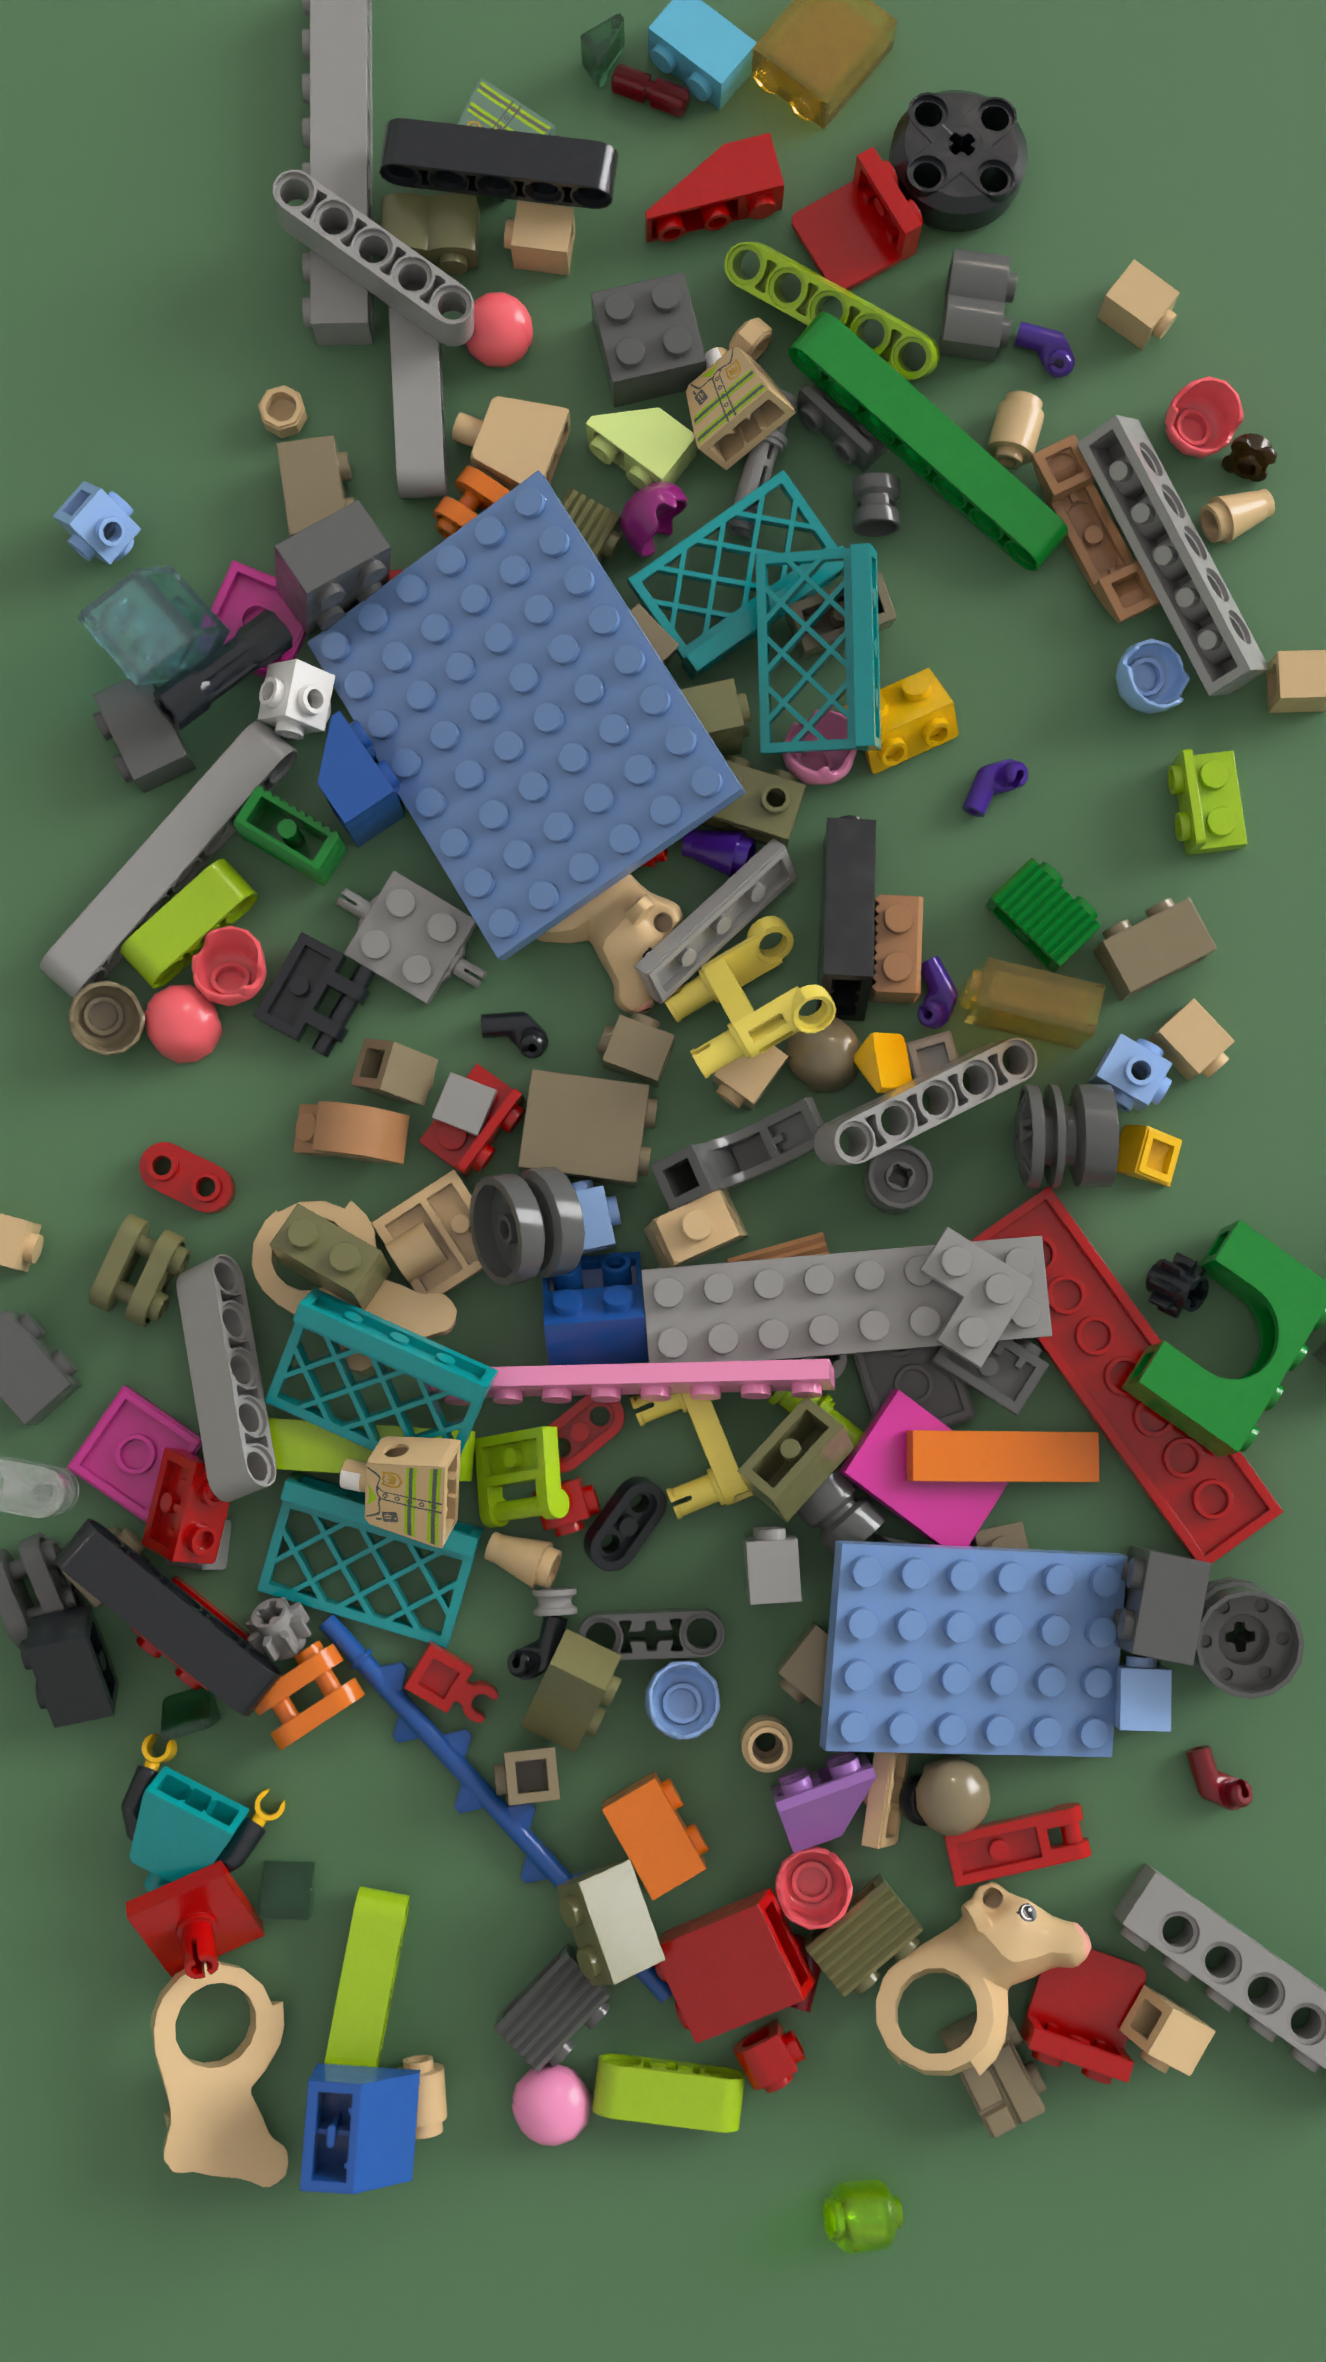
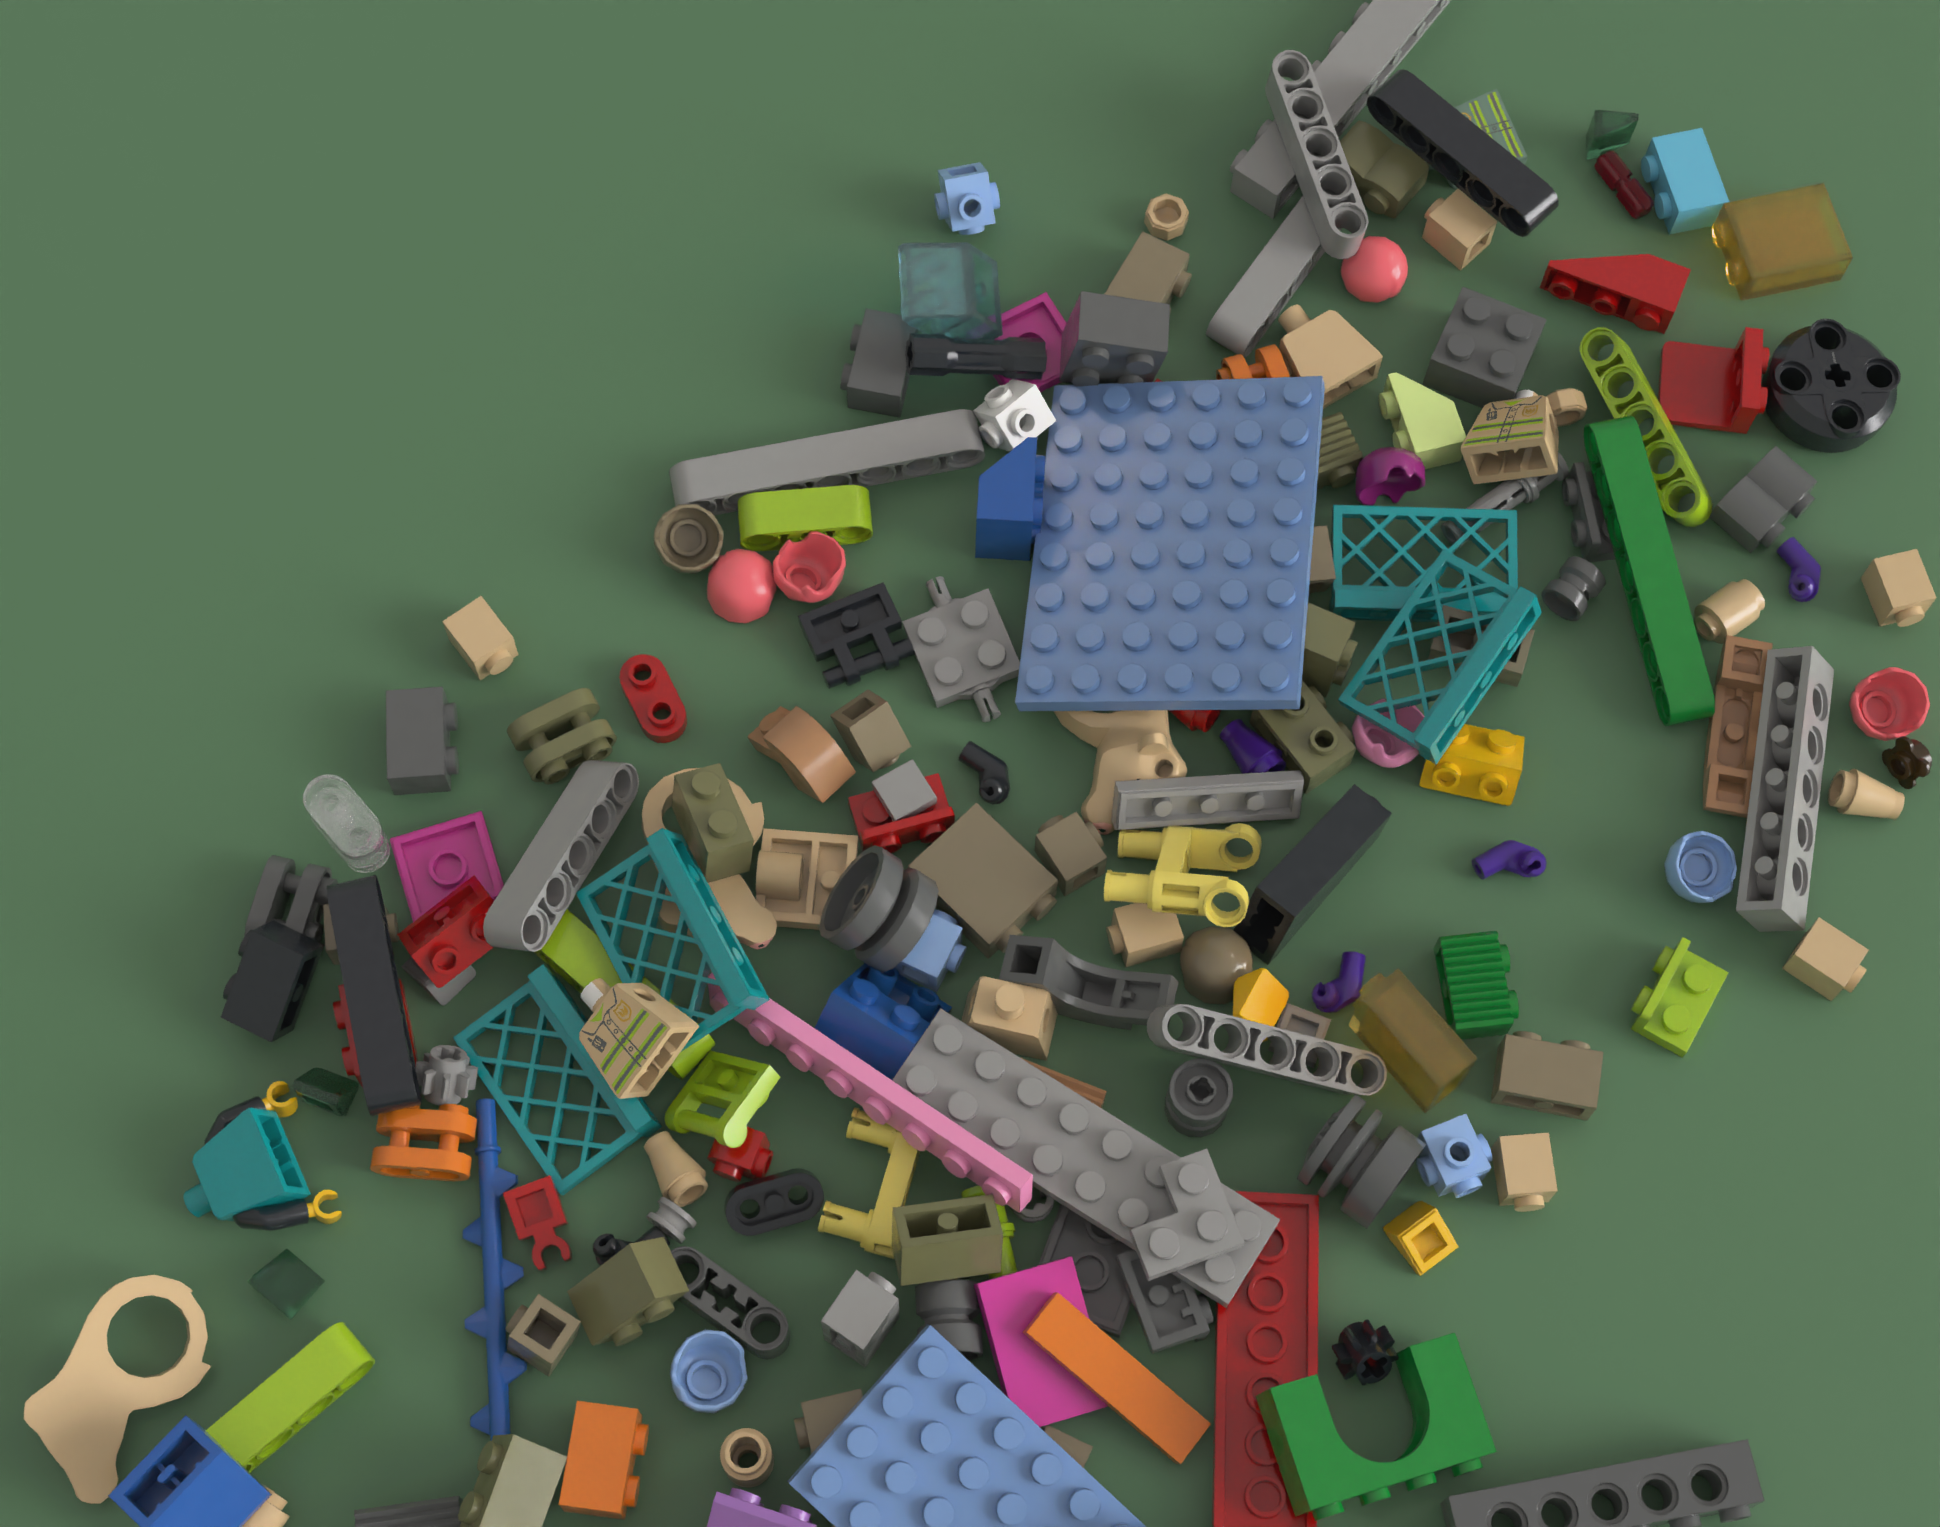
camera: 35 degrees right, 15 degrees down
red tile [125,1860,265,1979] -> none
green brick [233,785,347,887] -> none
red plate [548,1395,625,1473] -> none
medium nougat brick [869,895,923,1004] -> none

